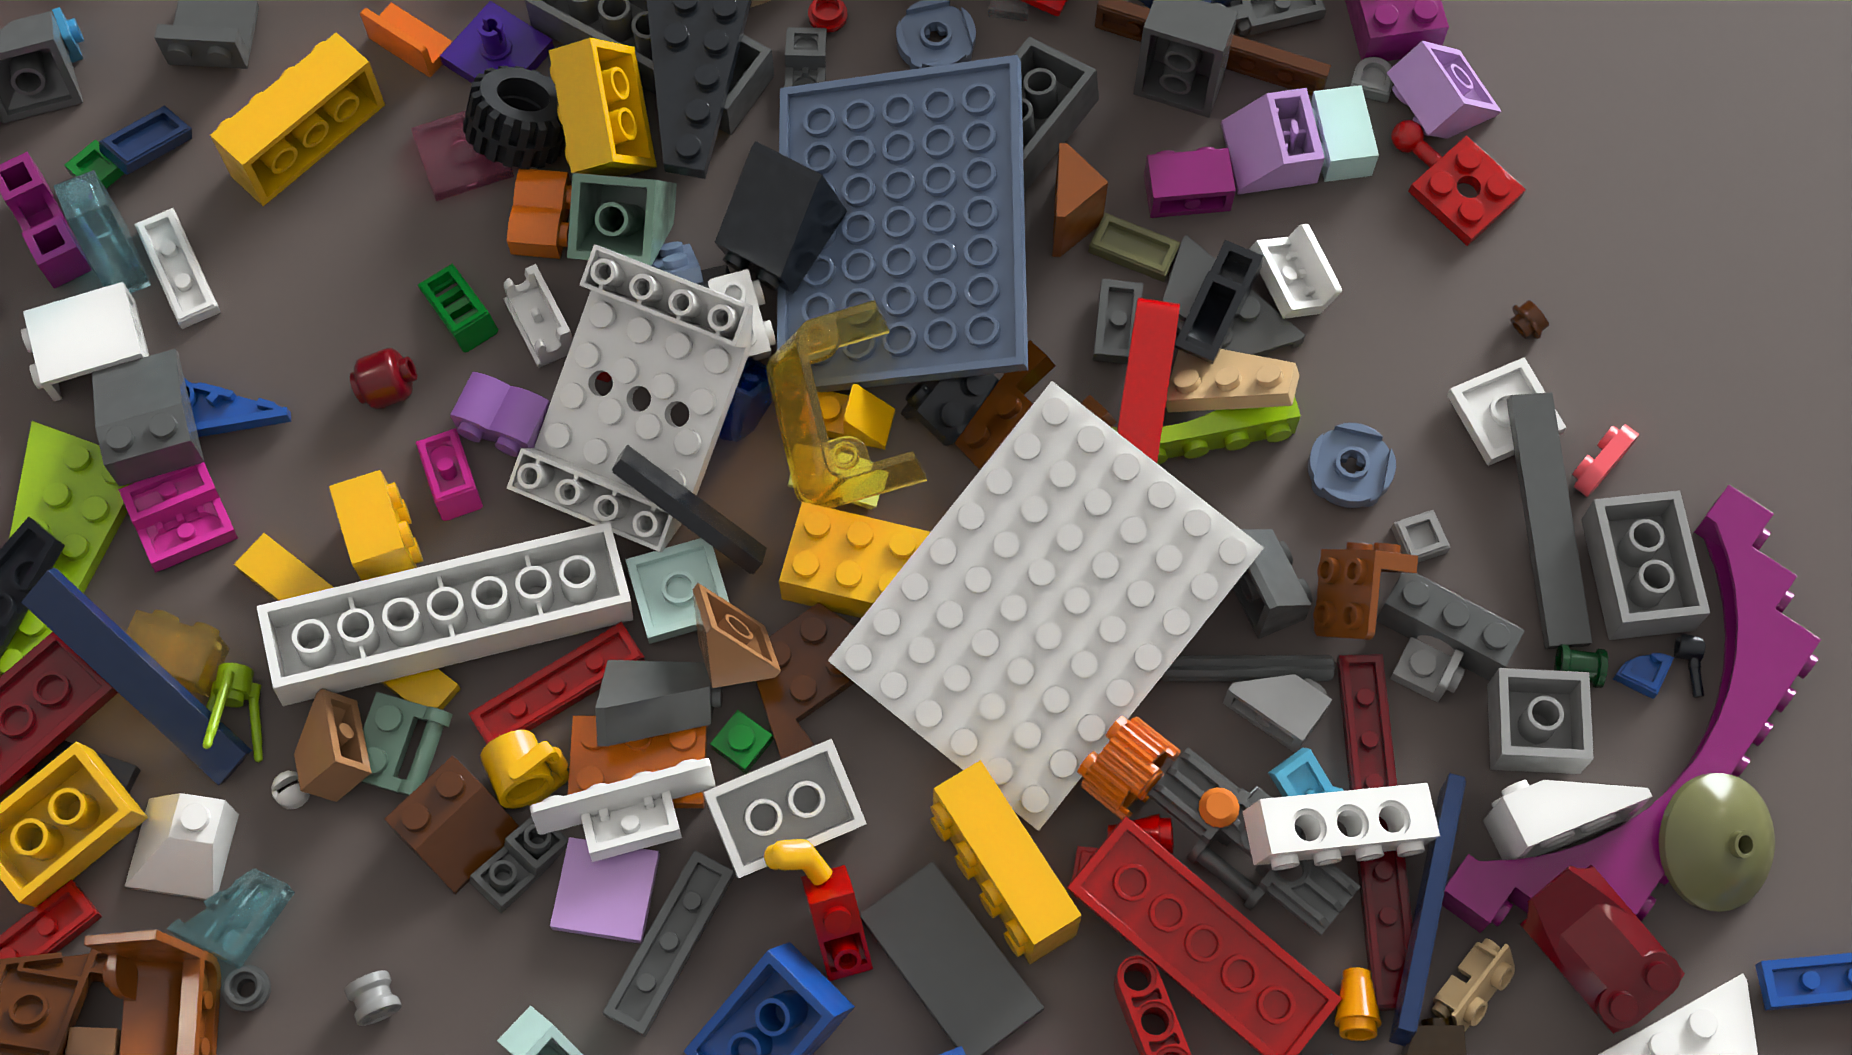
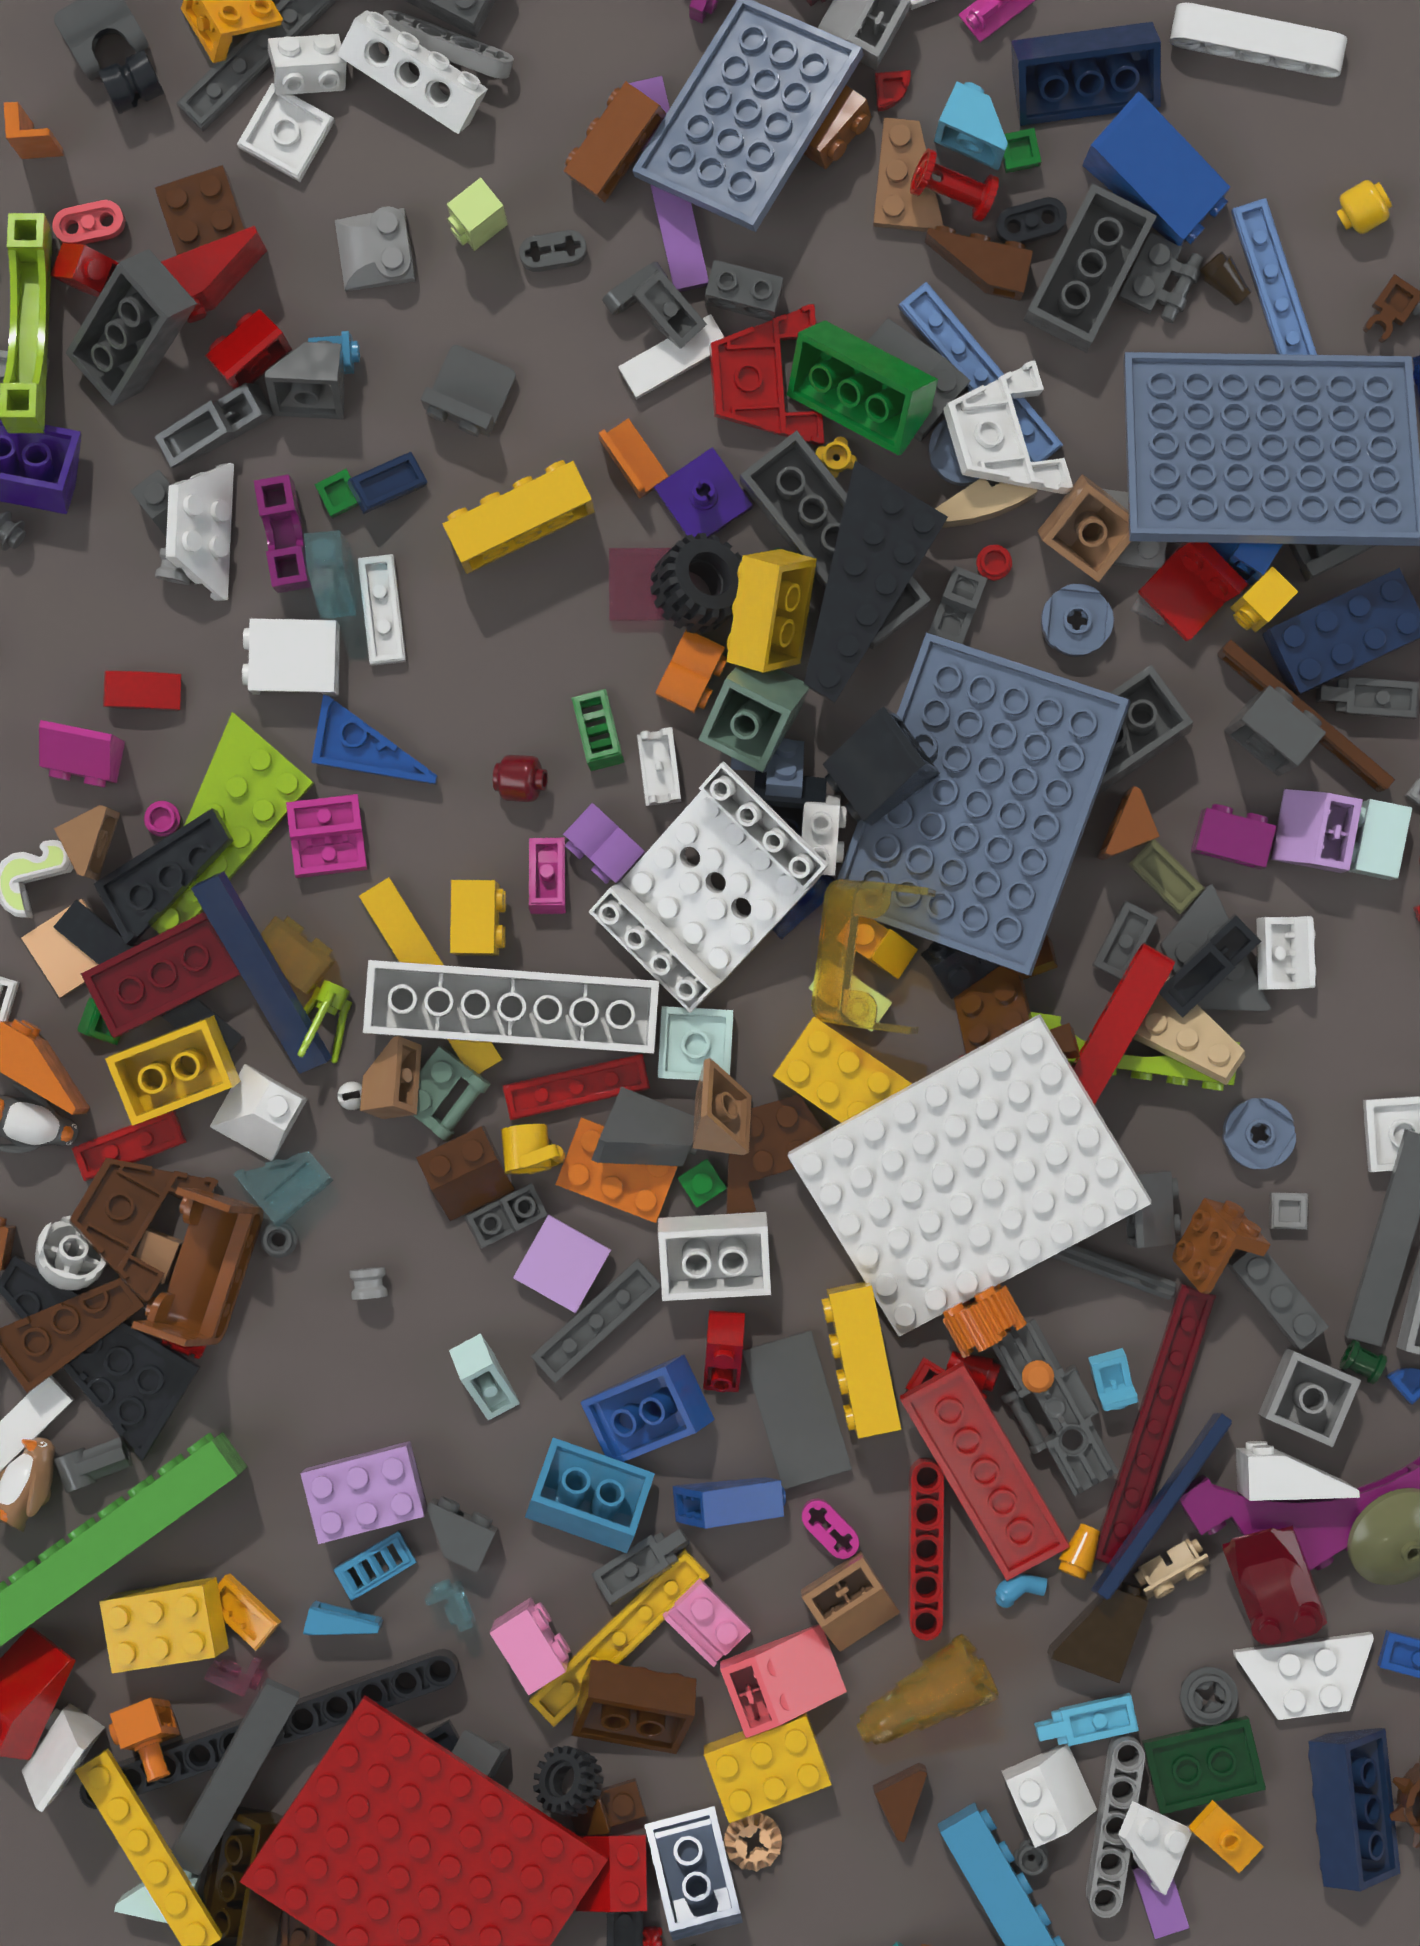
camera: 20 degrees right, 20 degrees up
dark grey slope [92,349,204,487] -> none
white bracket [530,758,716,862] -> none
black tile [612,444,767,574] -> none
yellow arm [764,839,832,885] -> none
light grey slope [1223,674,1332,753] -> none
white brick [1243,783,1440,870] -> none
light grey bracket [1390,637,1465,703] -> none

